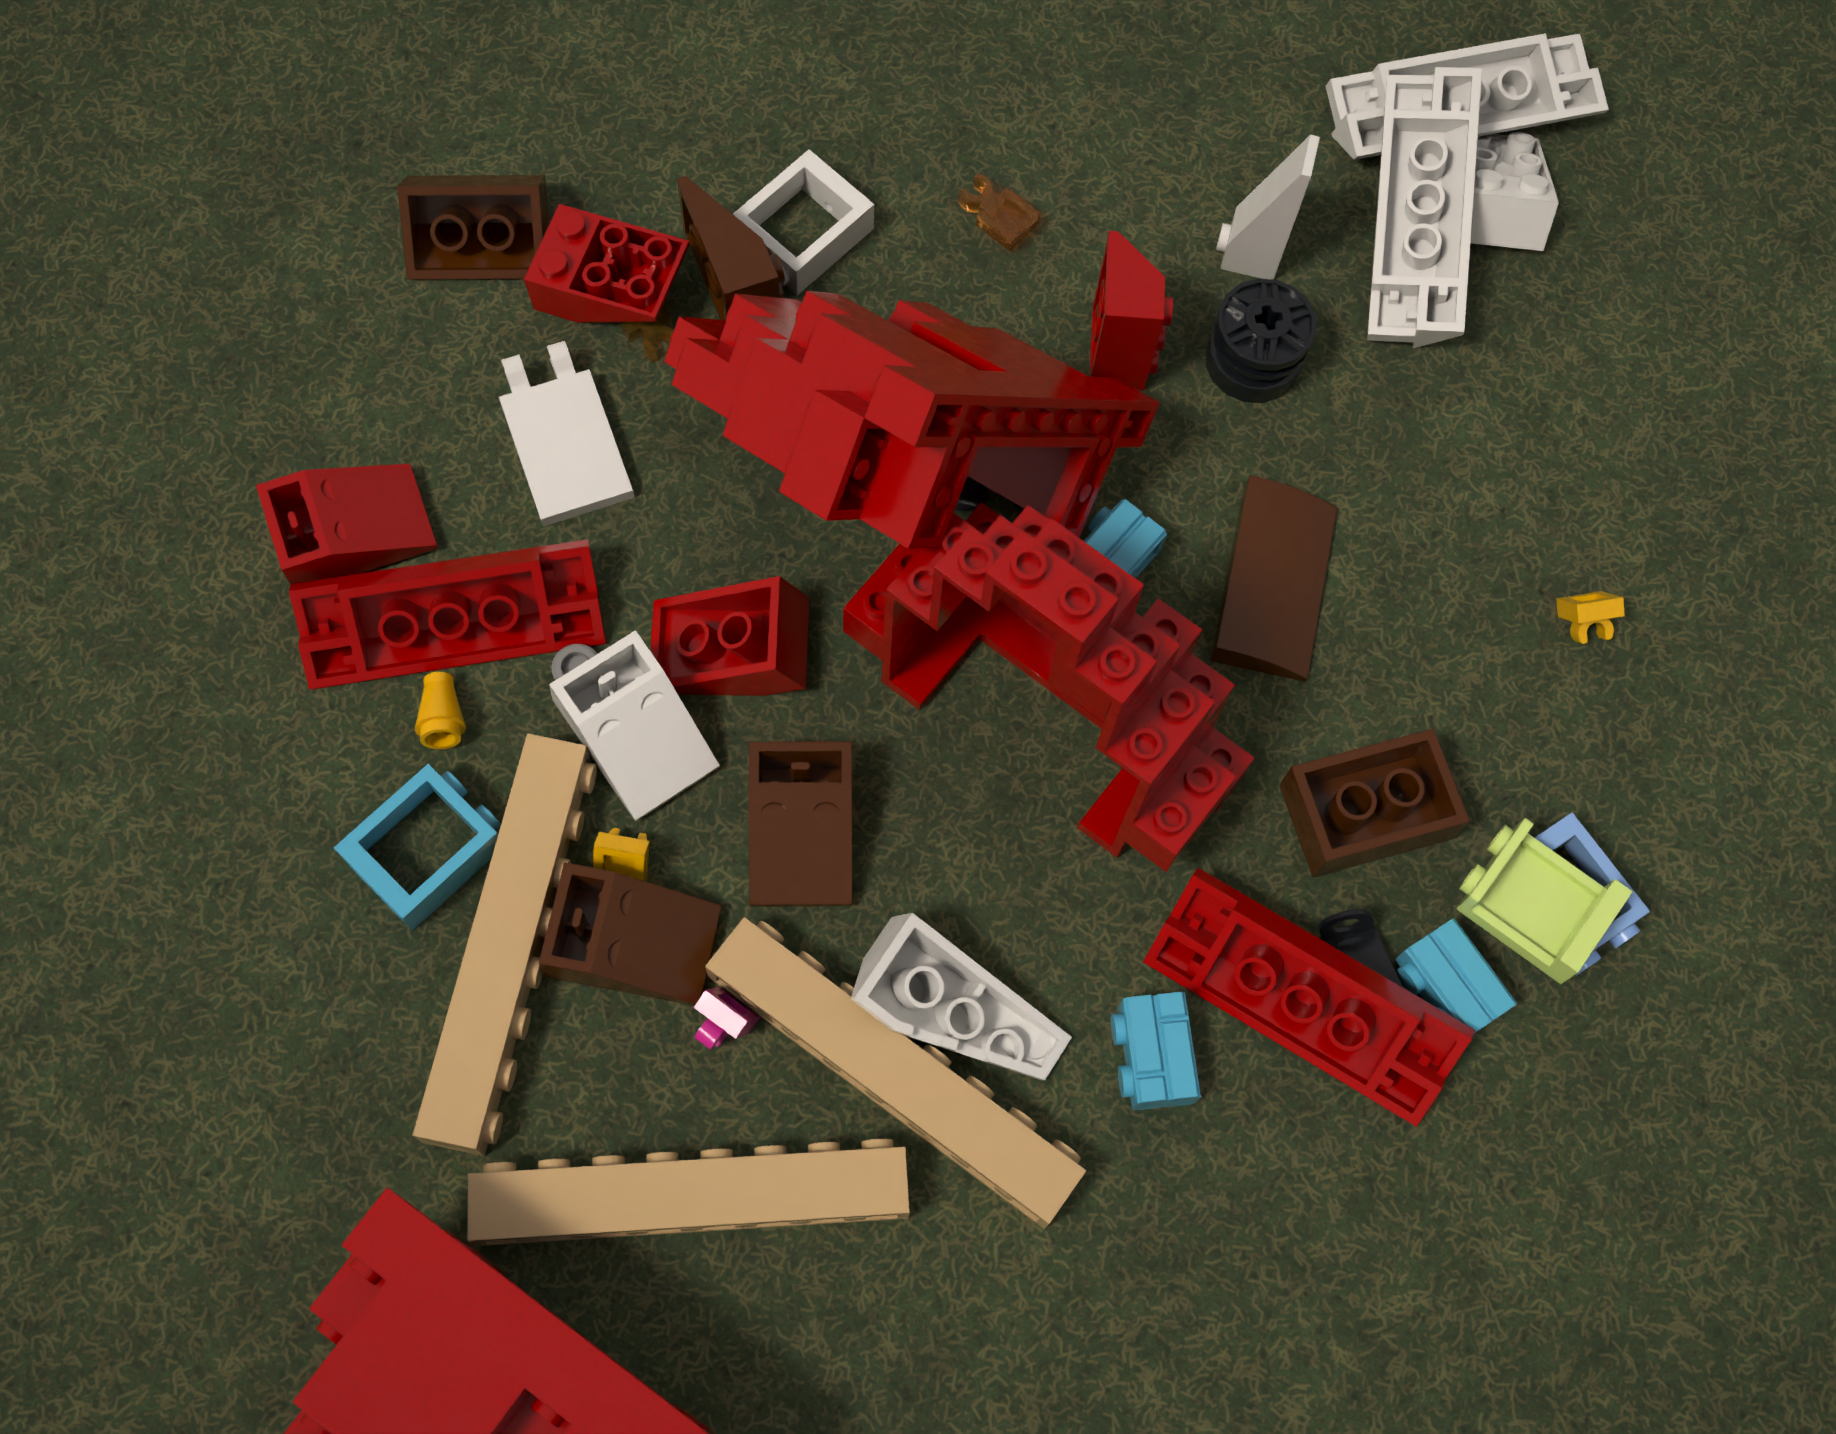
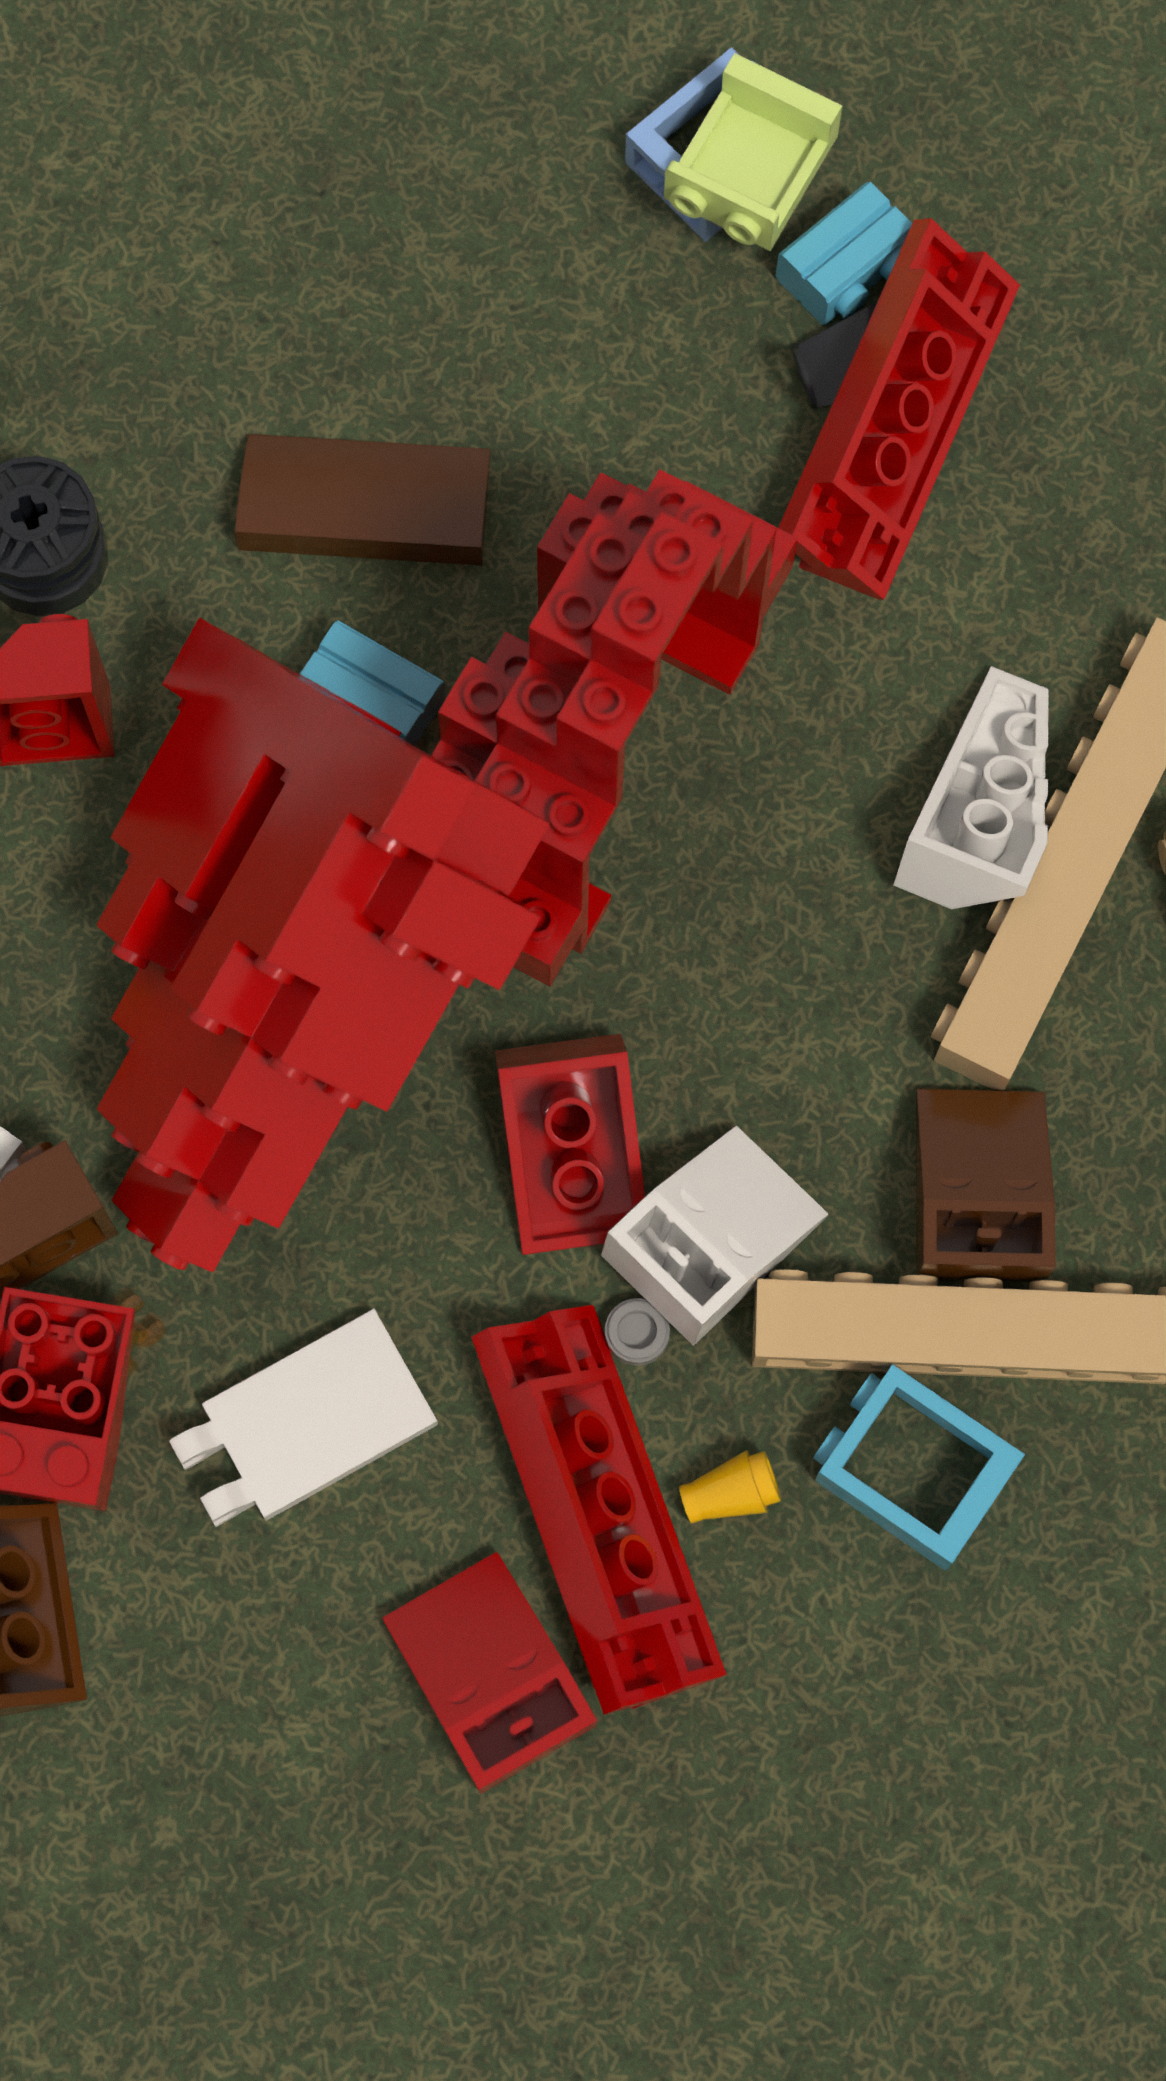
camera: 95 degrees left, 5 degrees up
yellow tile [593,828,649,881] -> none
dark pink tile [694,986,760,1050] -> none
reddish brown slope [748,741,852,907] -> none
medium azure brick [1111,992,1201,1110] -> none
reddish brown brick [1279,728,1470,878] -> none
yellow tile [1556,591,1625,644] -> none

